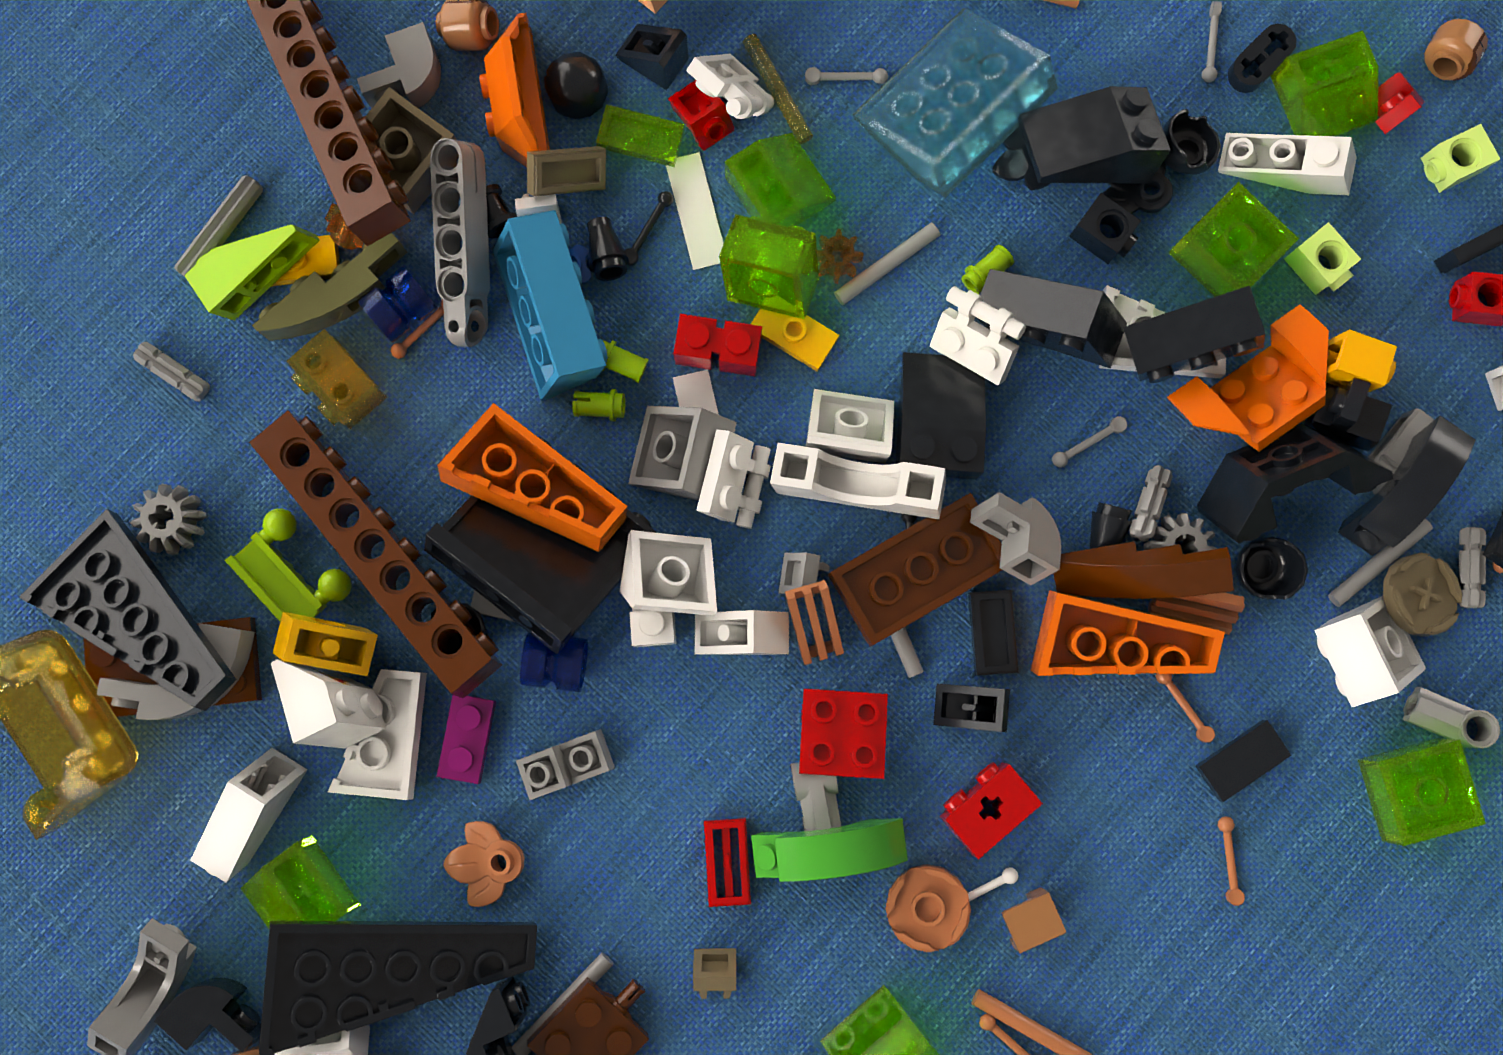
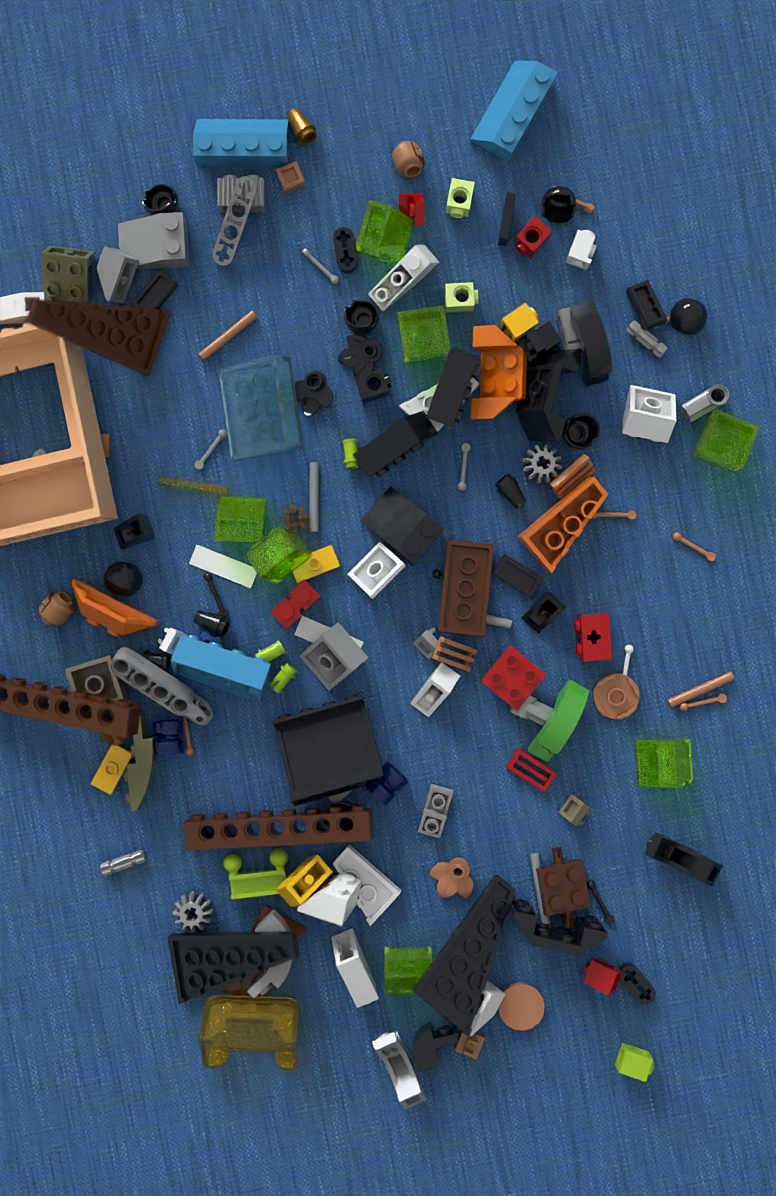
camera: 55 degrees left, 5 degrees up
light grey axle [174,175,263,277] -> none
slope [184,224,320,321] -> none
clear yellow brick [287,329,387,429] -> none
light grey brick [357,22,441,108] -> none
magenta plate [436,695,496,784] -> none
orange wedge [437,403,628,552] -> none
dark tan tile [527,146,606,196] -> none
clear neon green plate [596,104,685,167] -> none
white slope [619,530,717,616] -> none
white brick [629,609,677,647] -> none
red bracket [668,80,735,151] -> none
white plate [686,54,774,119] -> none
white plate [696,430,771,529] -> none
white arch [770,443,946,519] -> none
white plate [929,286,1026,385] -> none
light grey brick [970,492,1061,585] -> none
medium nougat panel [1002,887,1067,953] -> none
black slope [1017,86,1171,183] -> none
reddish brown slope [1053,541,1234,599] -> none
light grey axle [1129,465,1173,542] -> none
black tile [1195,720,1292,802] -> none
light grey bar [1328,519,1433,607] -> none
dark tan tile [1383,553,1462,637] -> none

